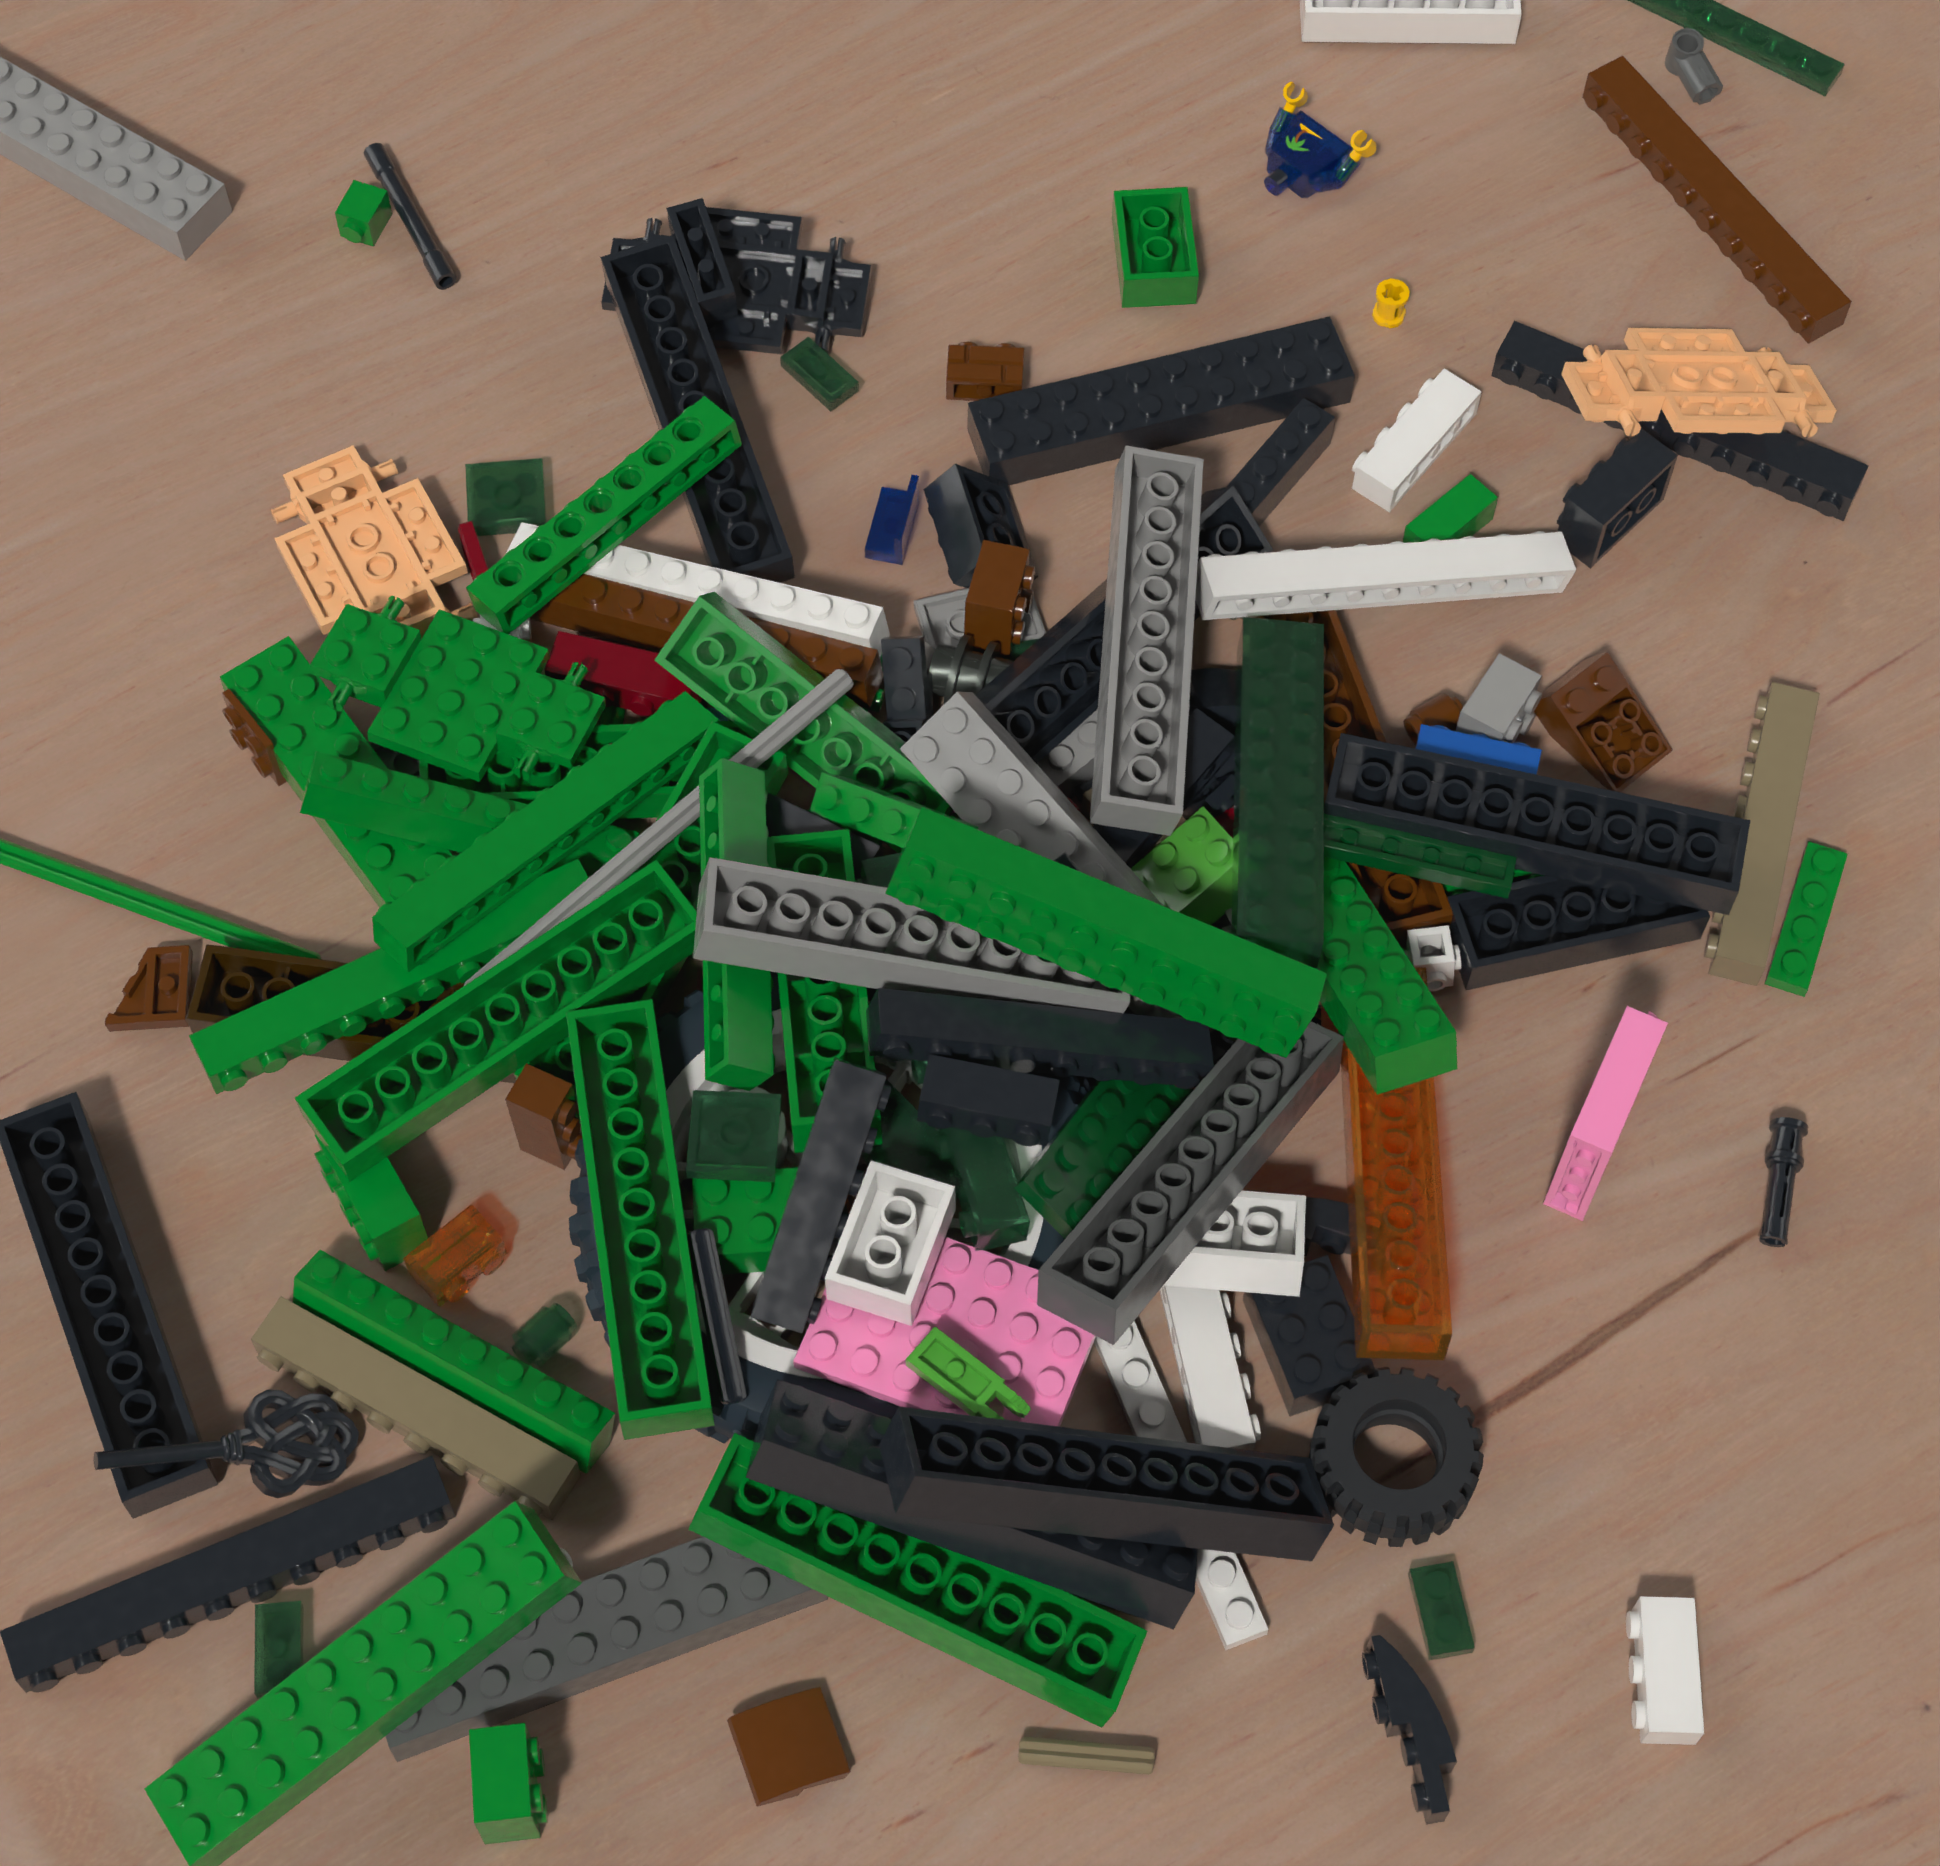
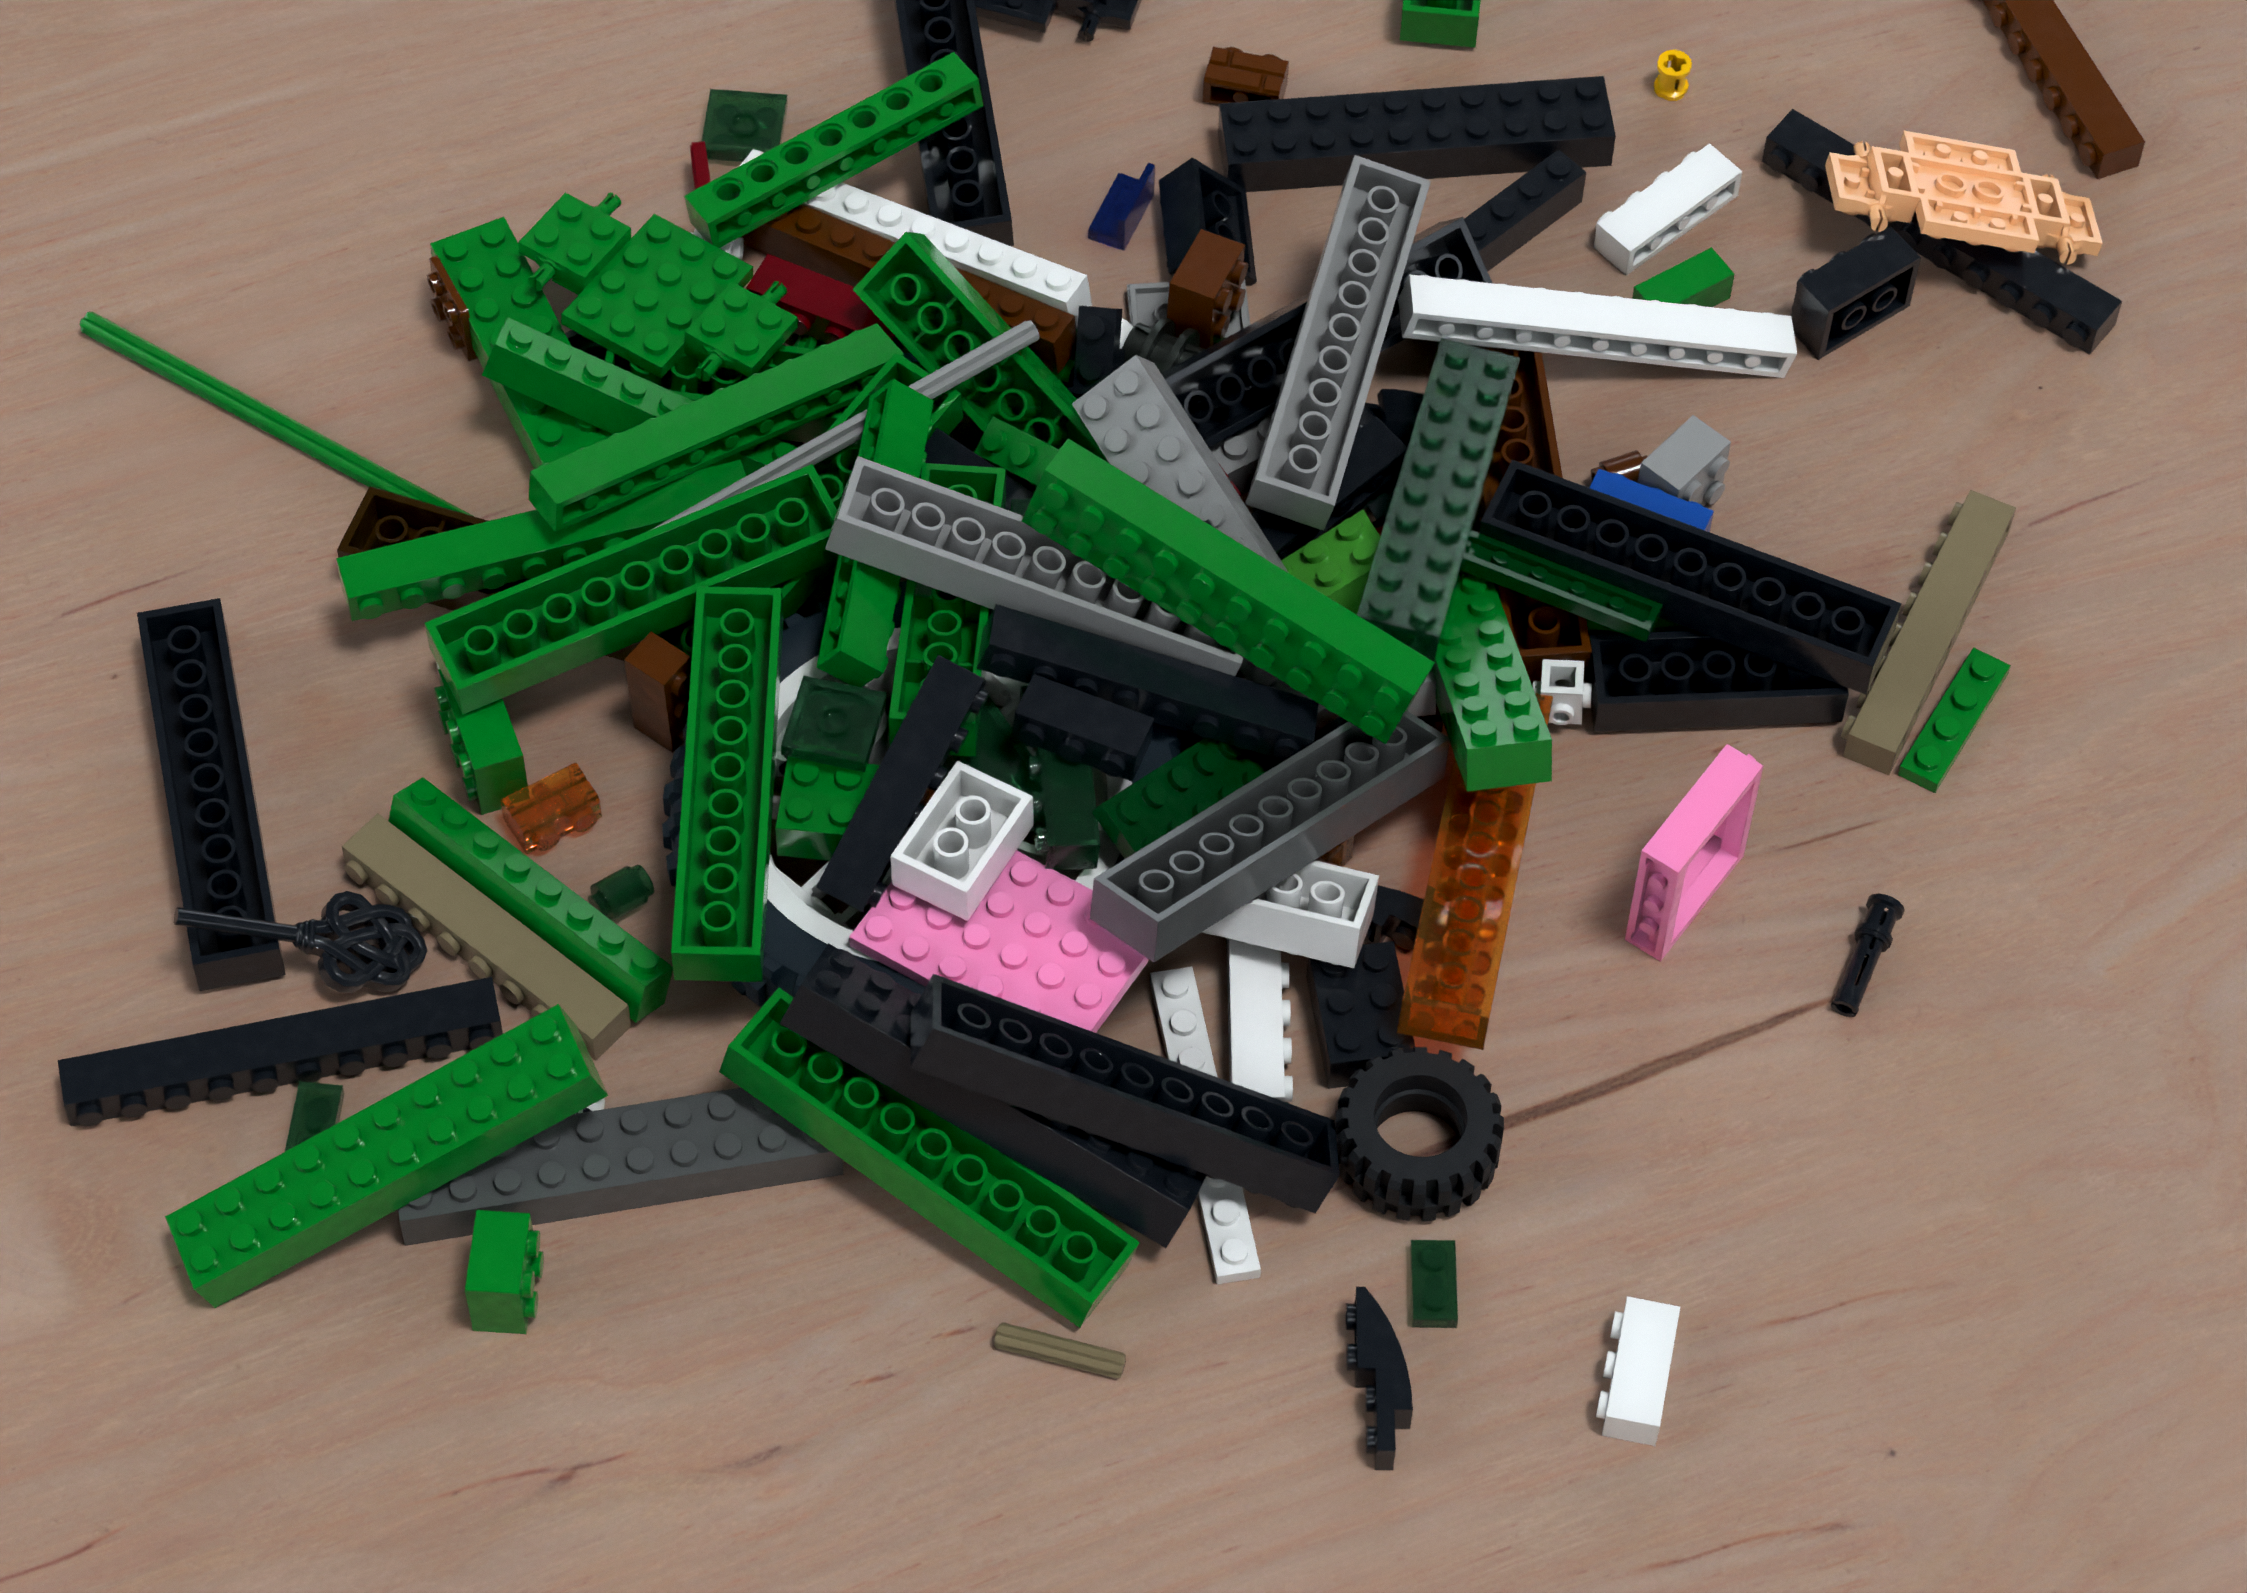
camera: 10 degrees right, 5 degrees down
reddish brown wing [105,945,193,1032] -> none
light nougat piece [270,445,478,639] -> none
black axle [687,1228,747,1405] -> none
reddish brown slope [727,1686,851,1807] -> none
clear green plate [780,337,859,412] -> none
bright green hinge [905,1327,1031,1420] -> none
reddish brown slope [1534,652,1673,792] -> none

